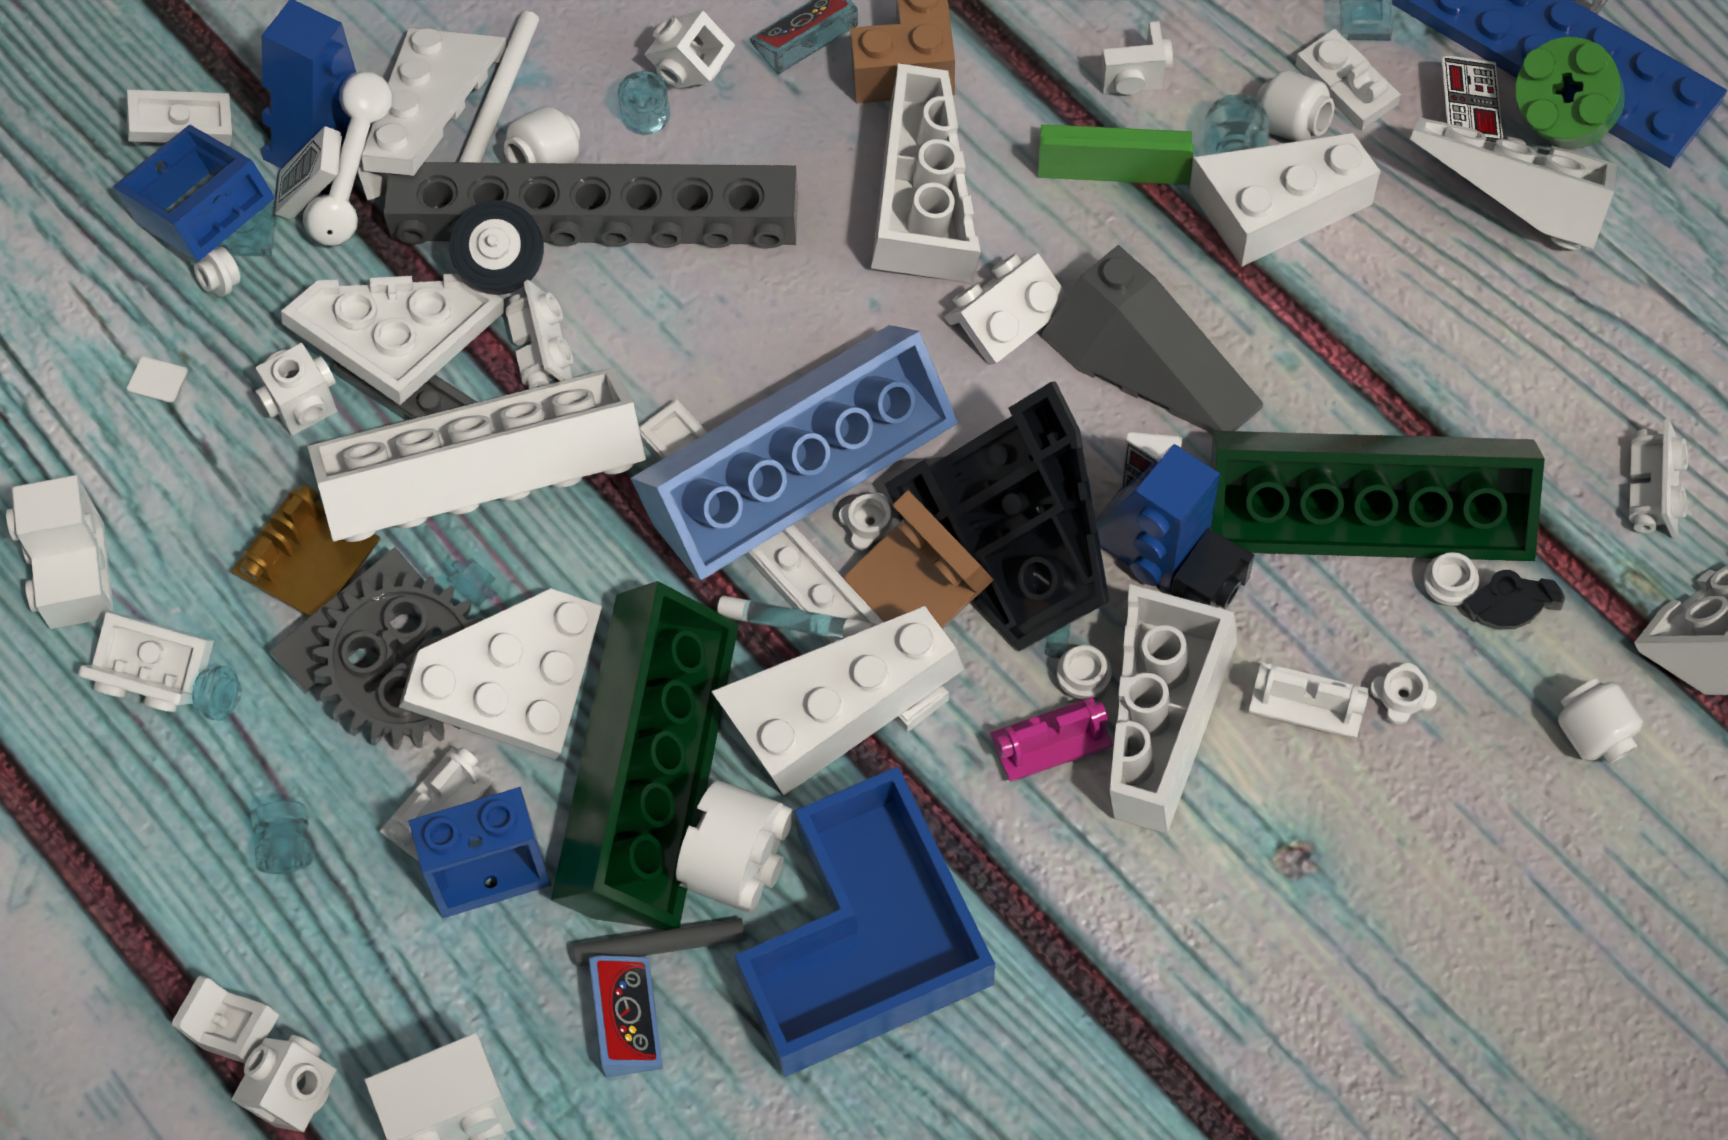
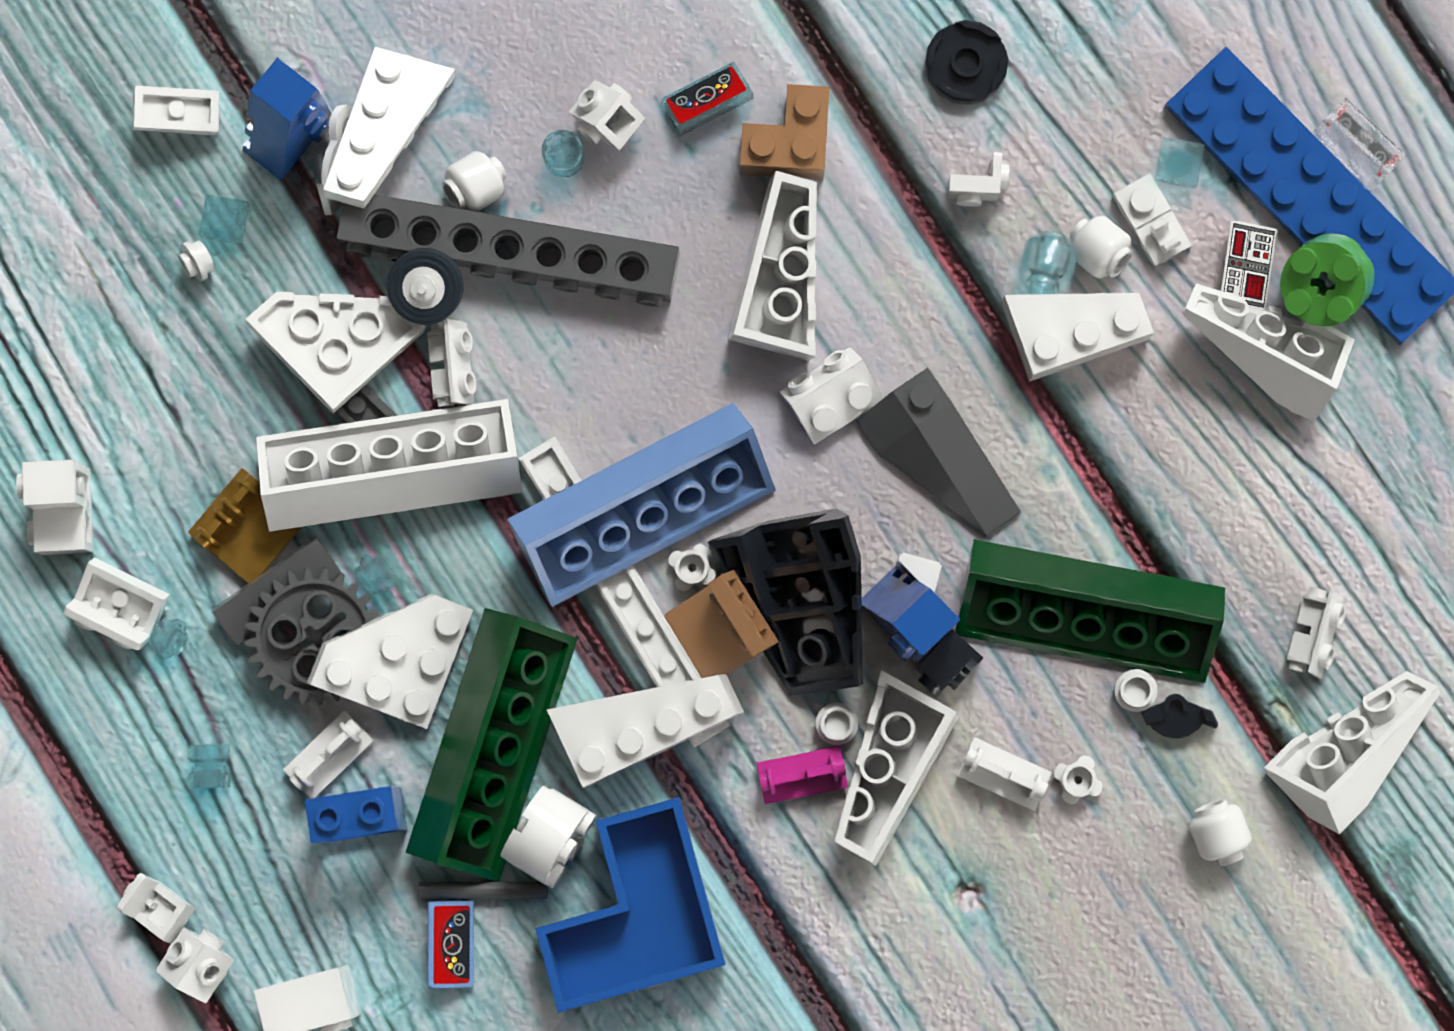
camera: 10 degrees right, 20 degrees up
blue window [113,124,275,262] -> none
white sticker [127,356,188,403] -> none
white brick [255,343,338,436] -> none
white tile [275,126,342,220] -> none
white piece [303,71,393,246] -> none
white bar [459,11,540,163] -> none
clear light blue bar [717,596,876,639] -> none
bright green panel [1038,124,1194,185] -> none

